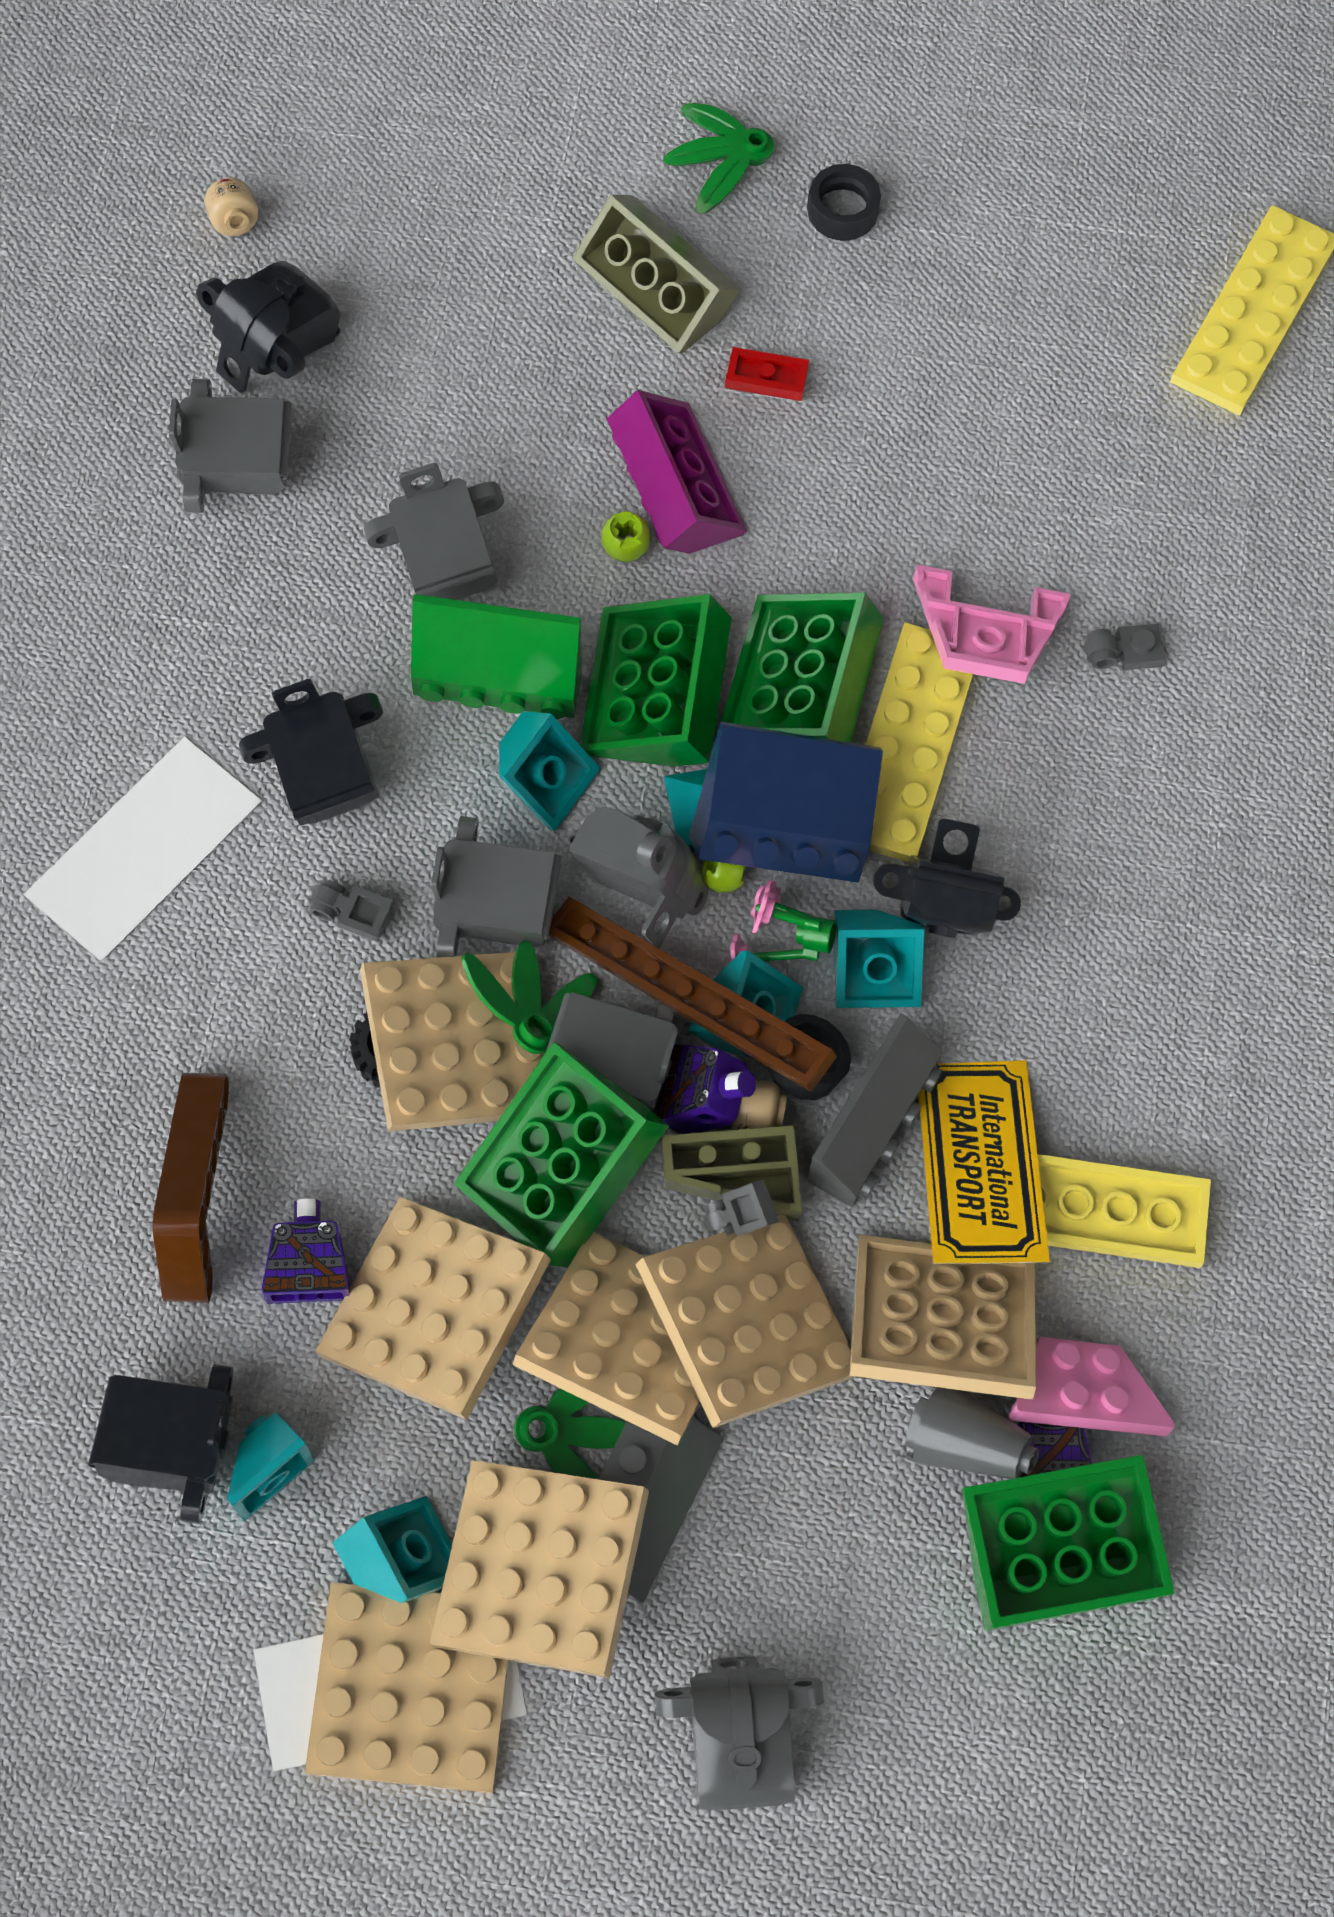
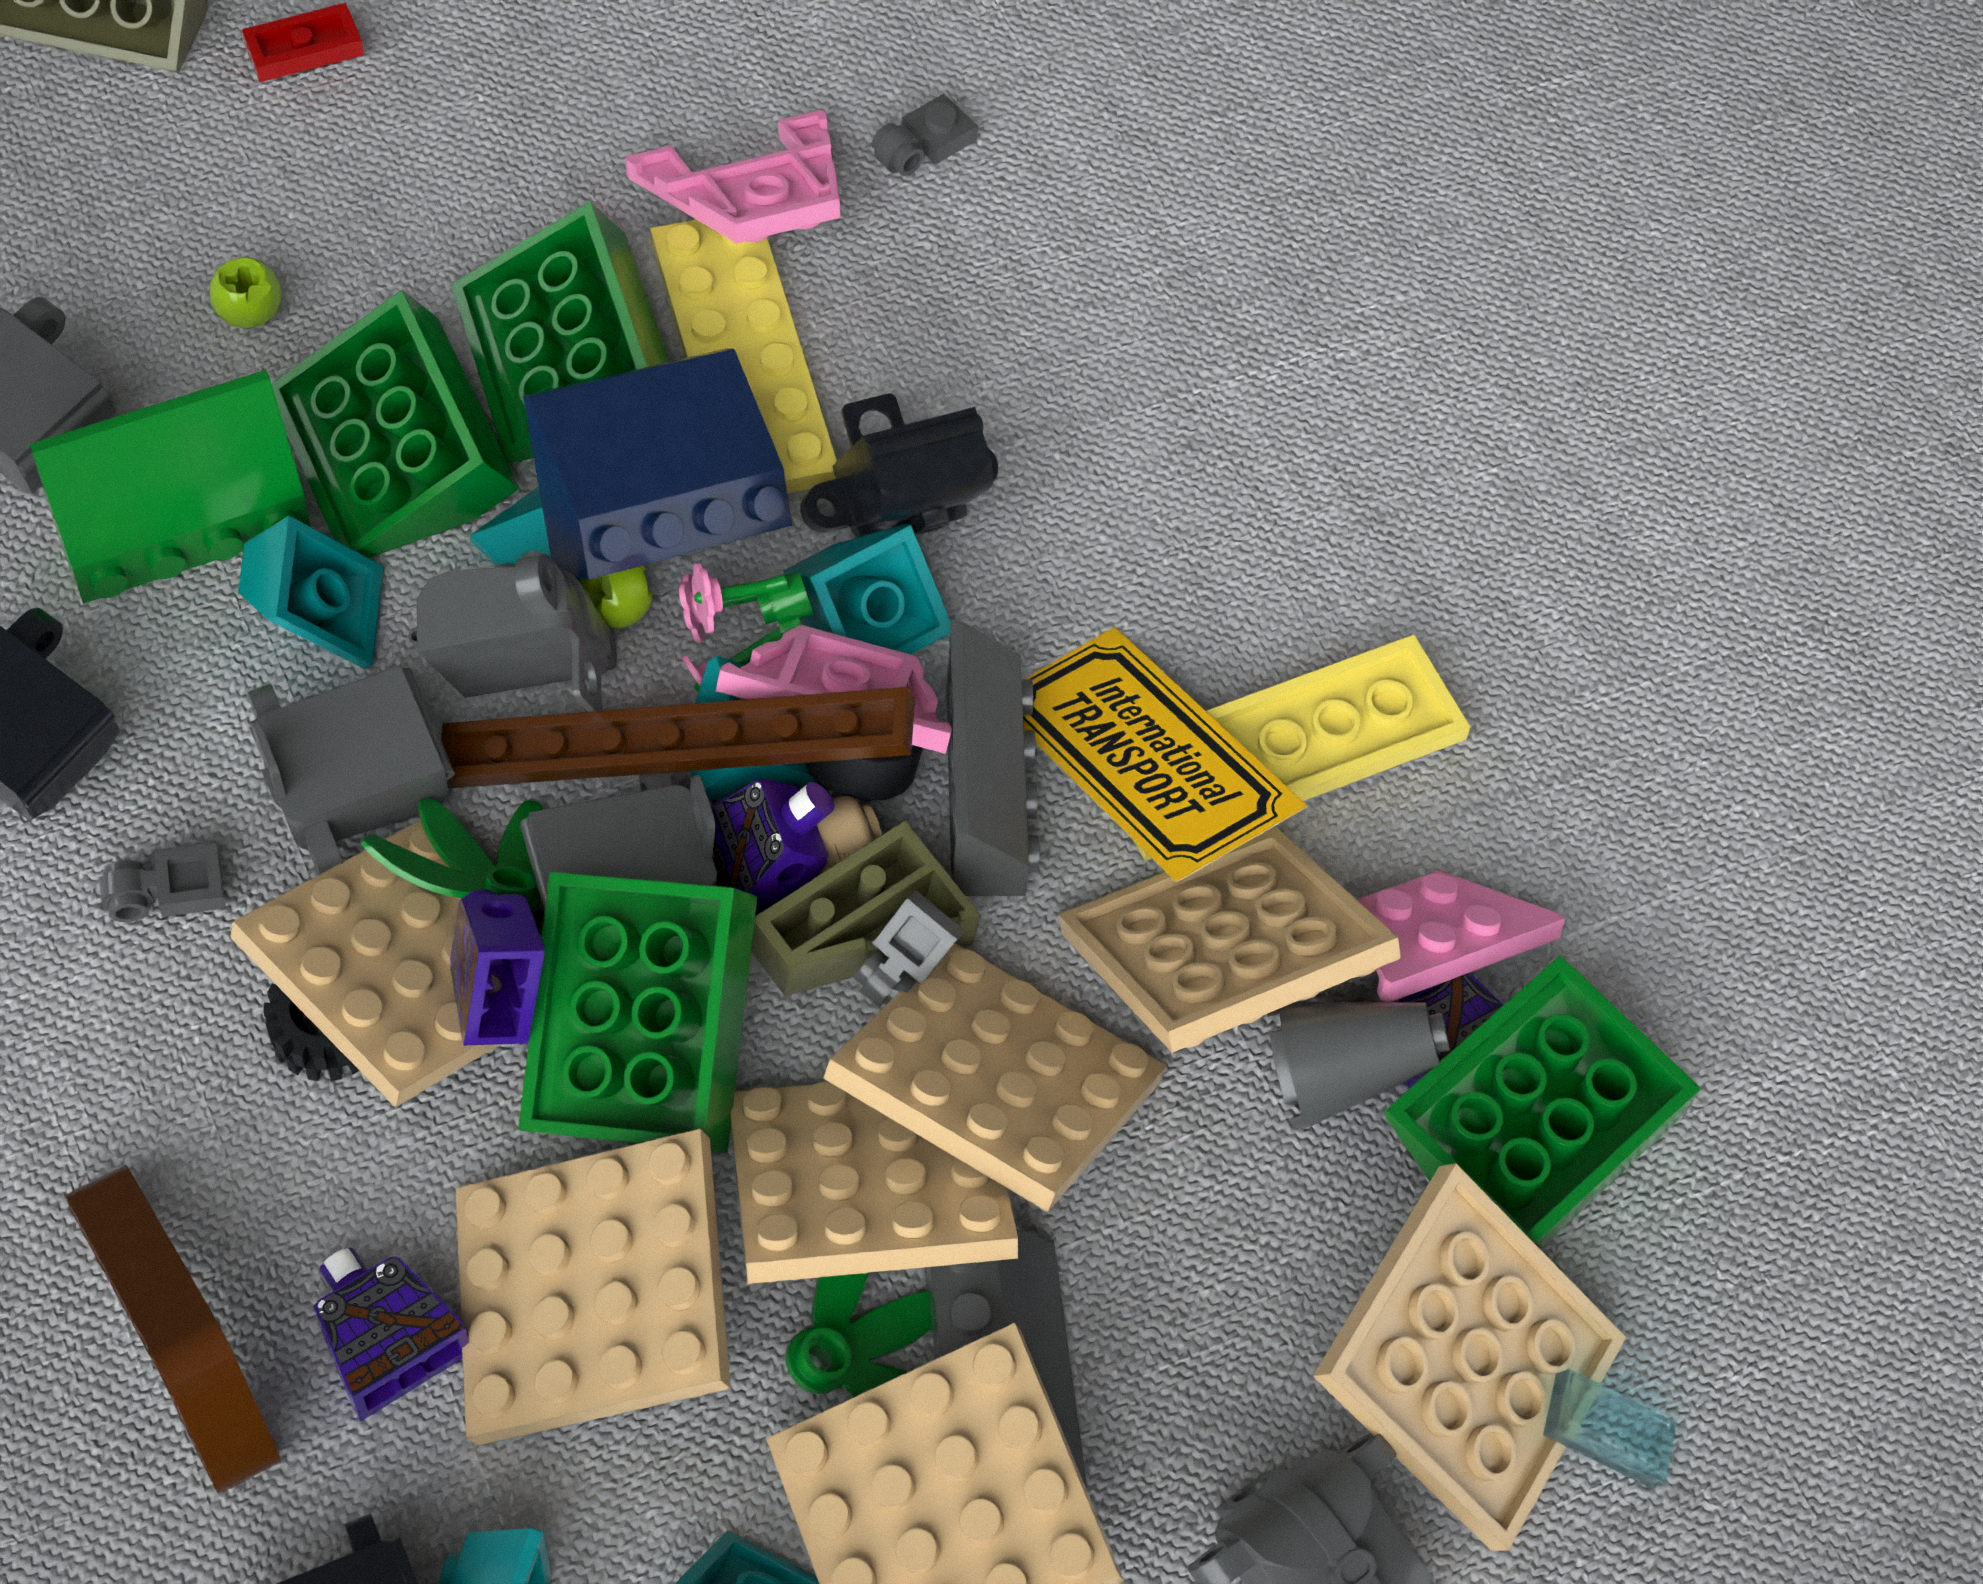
camera: 35 degrees left, 10 degrees down
magenta slope [606,390,747,554] -> none
none -> dark purple torso [450,889,545,1046]
none -> bright pink wing [716,625,952,754]
none -> tan plate [1313,1163,1626,1551]
none -> clear light blue tile [1543,1369,1677,1488]

